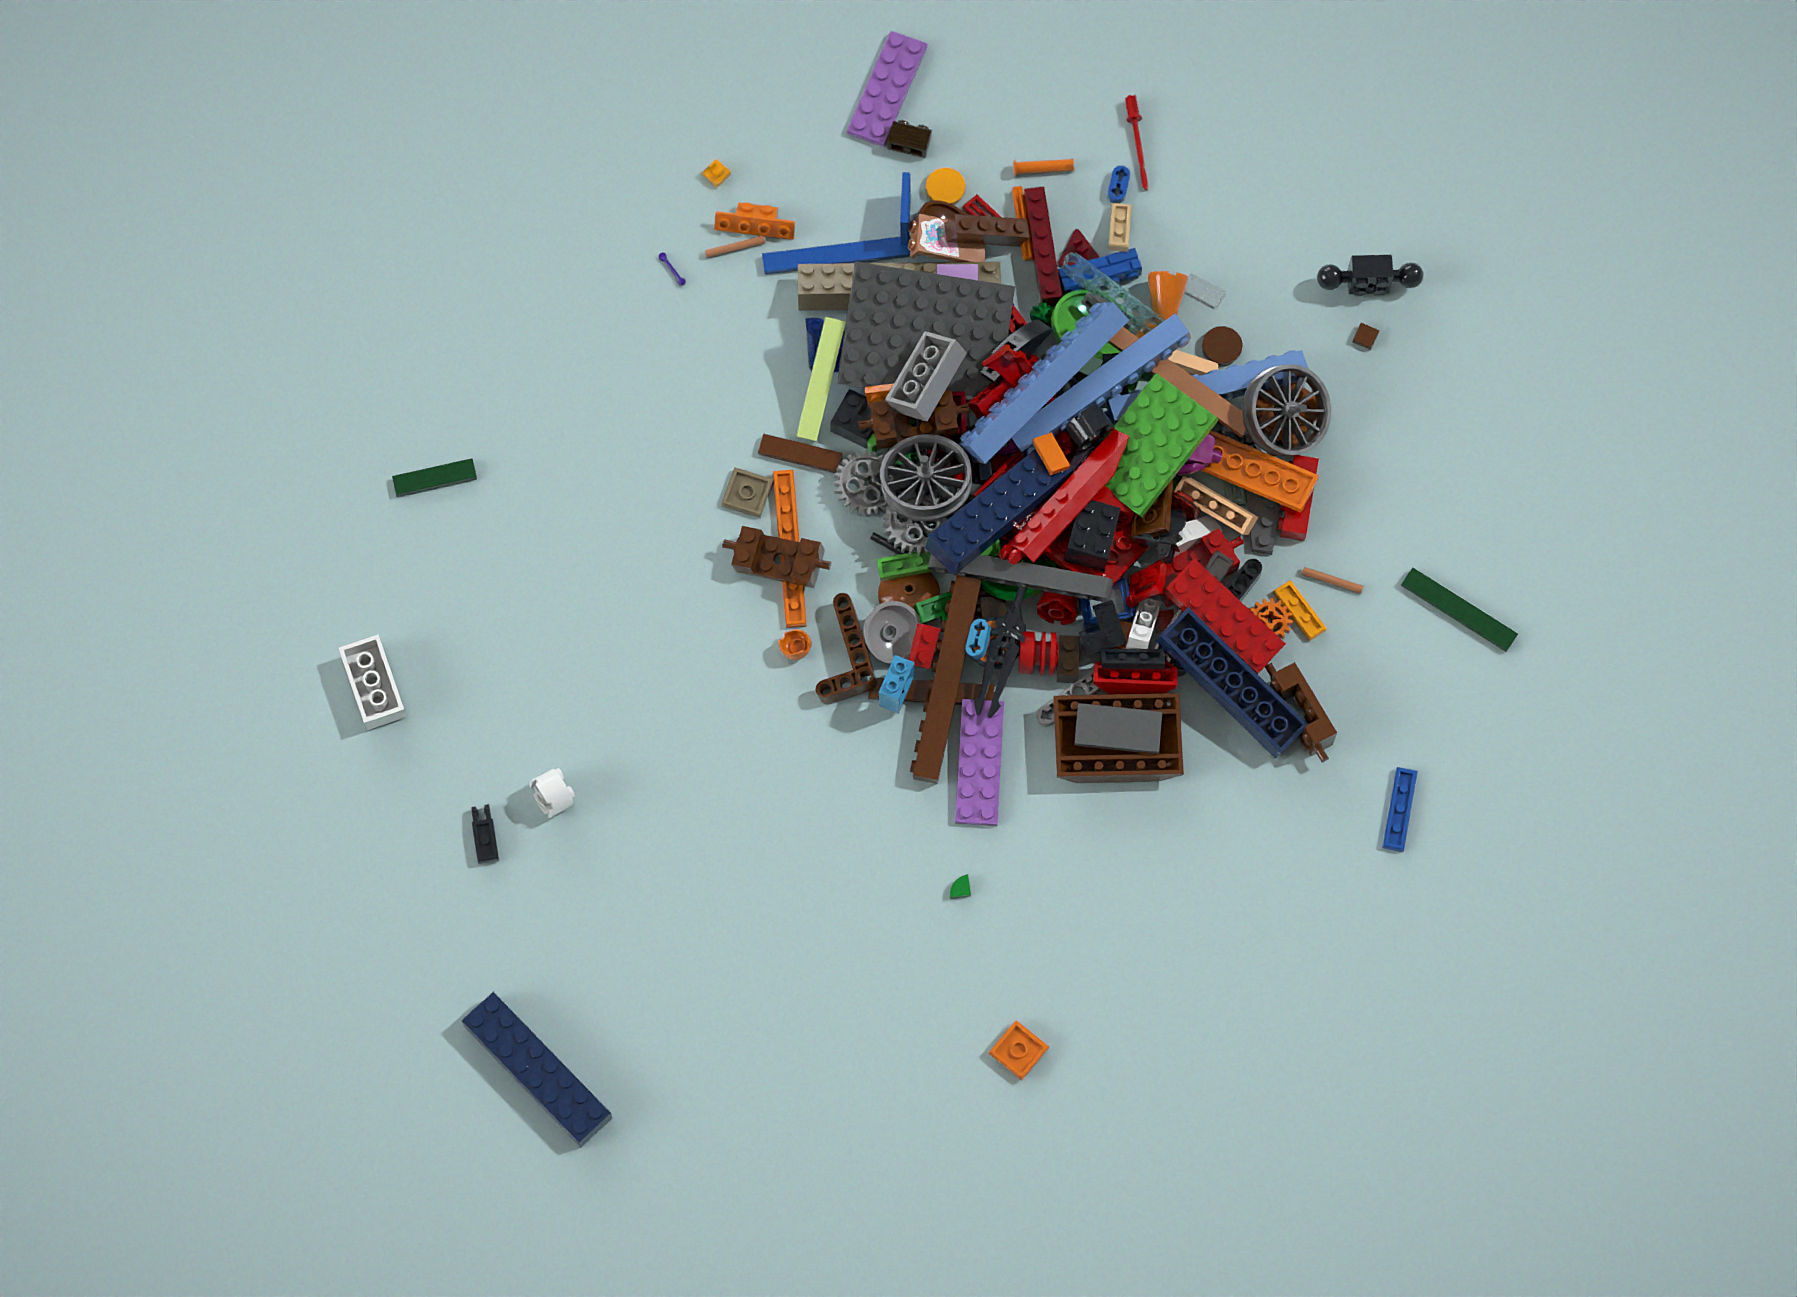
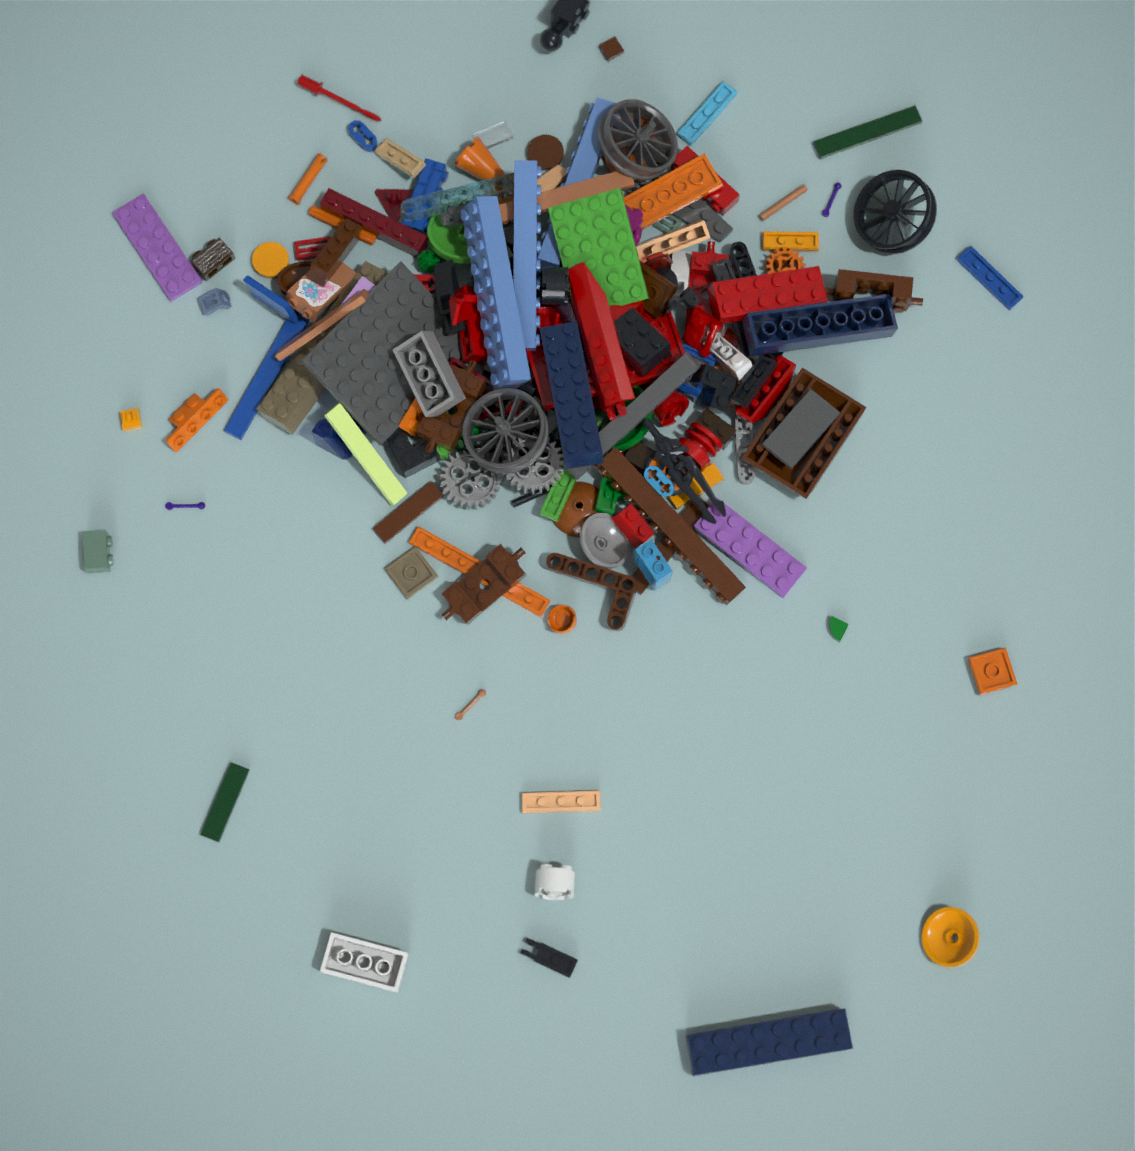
camera: 55 degrees left, 5 degrees up
nougat bar [705,236,765,258] -> none
orange tile [1032,433,1070,475] -> none
none -> sand green brick [83,530,114,573]
none -> sand blue bracket [198,288,231,315]
none -> nougat tile [275,288,369,361]
none -> nougat hinge [455,689,486,721]
none -> light nougat tile [522,791,601,813]
none -> light orange tile [668,463,724,510]
none -> medium azure tile [677,81,737,146]
none -> dark purple hinge [822,182,842,217]
none -> black wheel [853,170,937,254]
none -> light orange dish [922,907,980,967]

